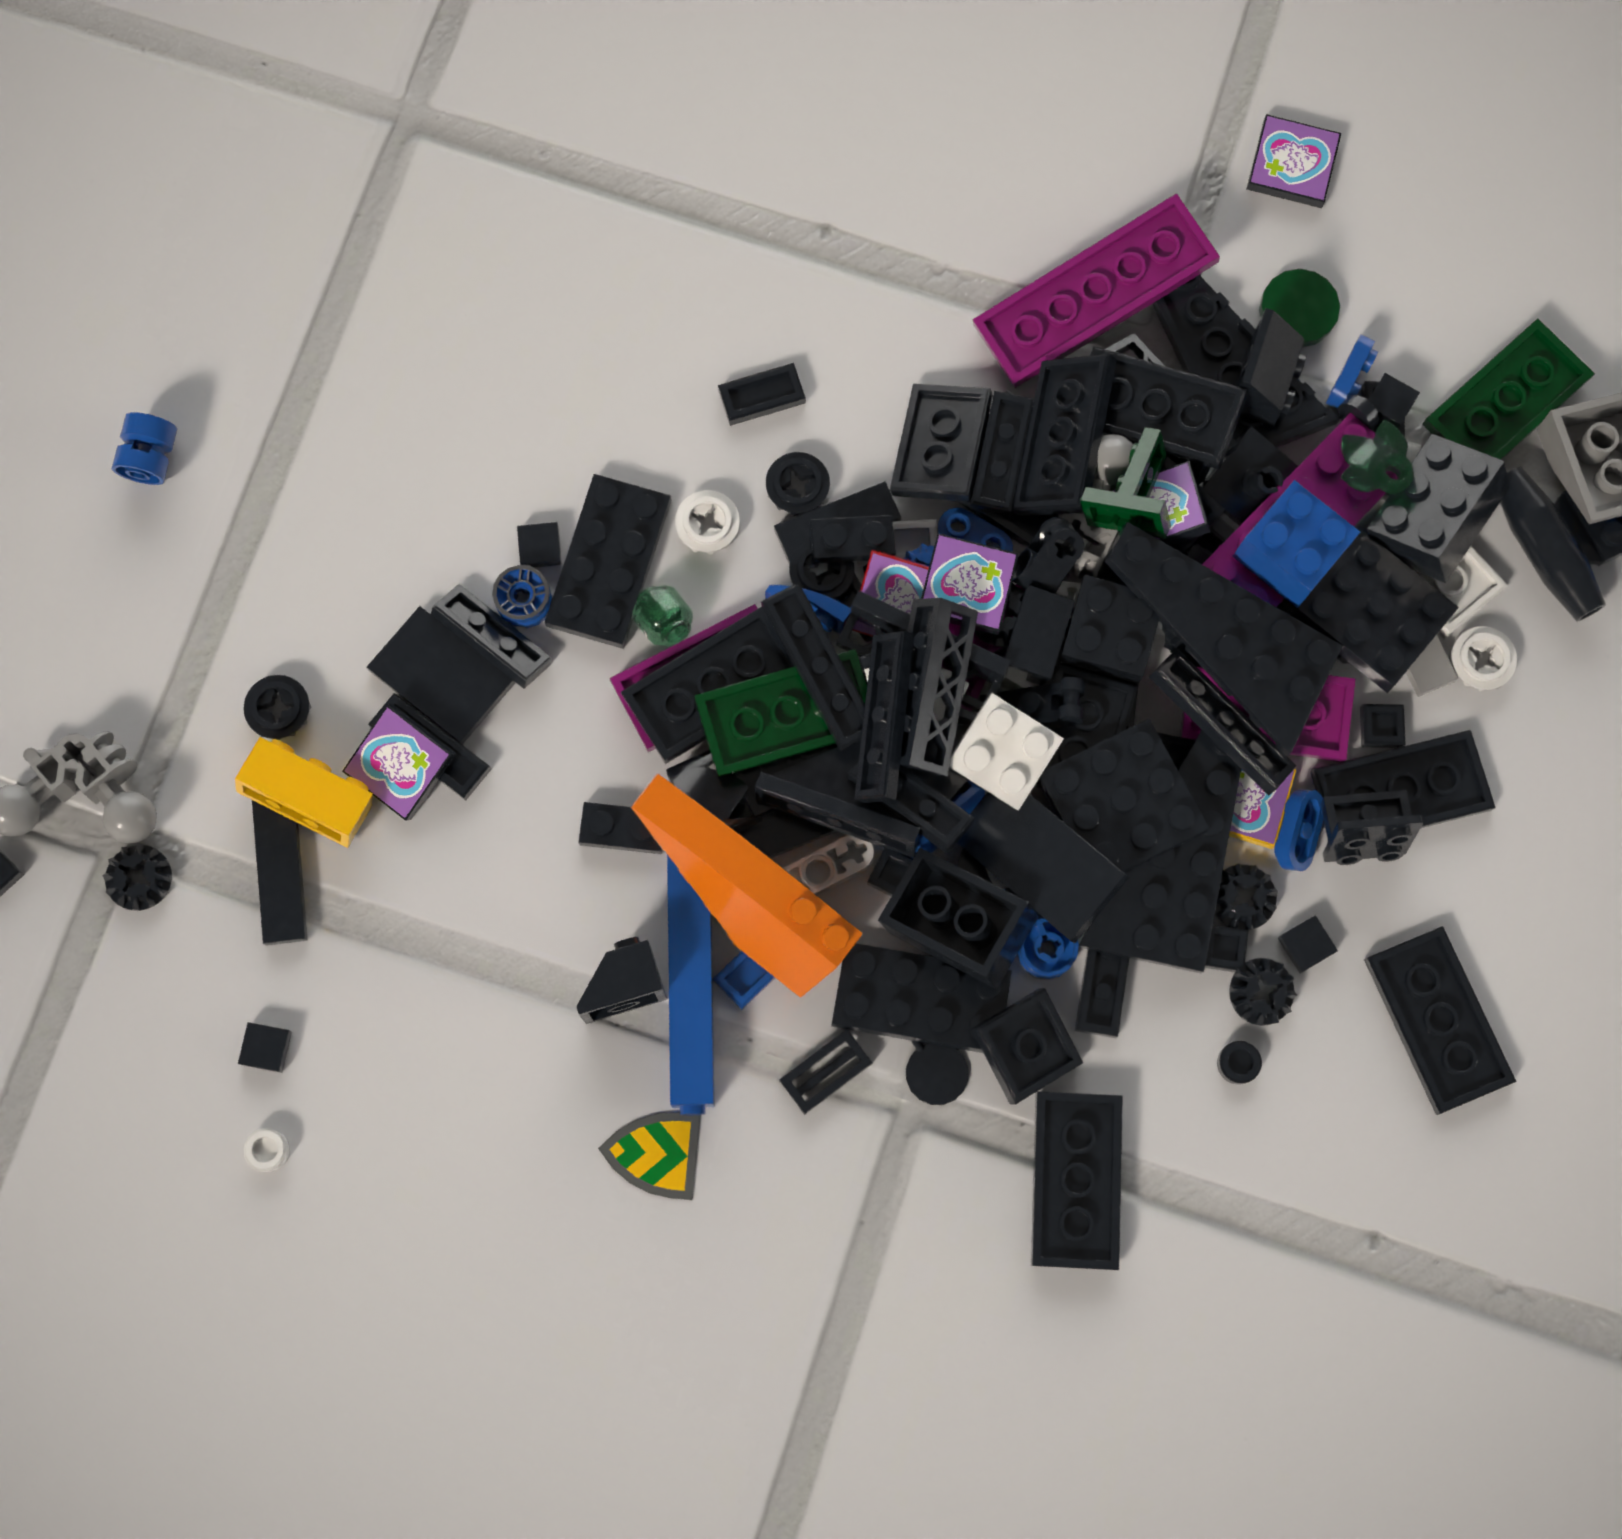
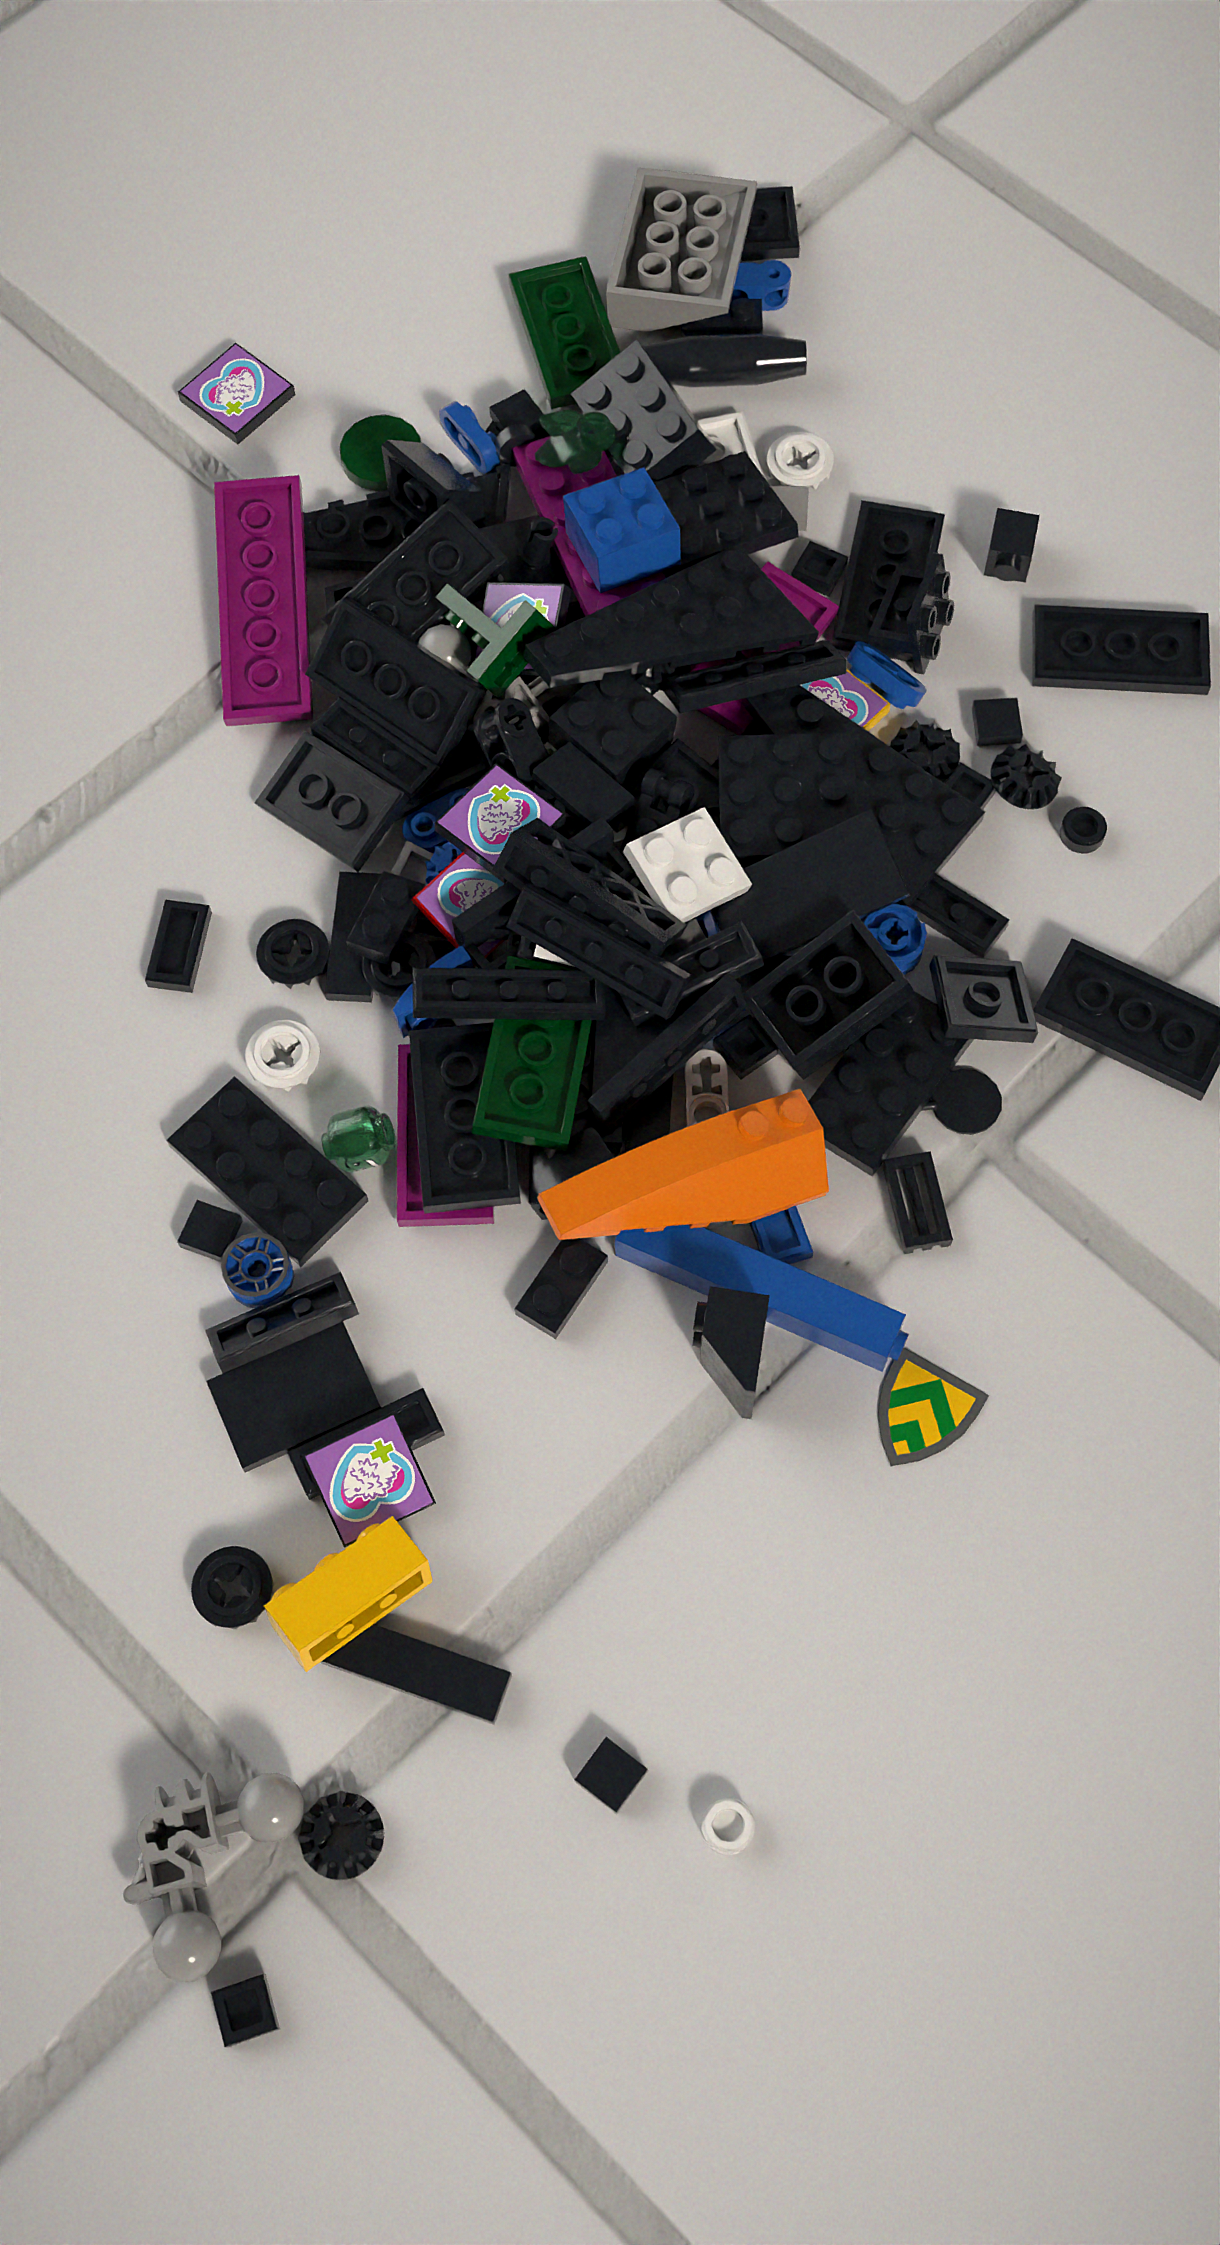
camera: 60 degrees left, 10 degrees down
none -> black brick [984,508,1040,583]

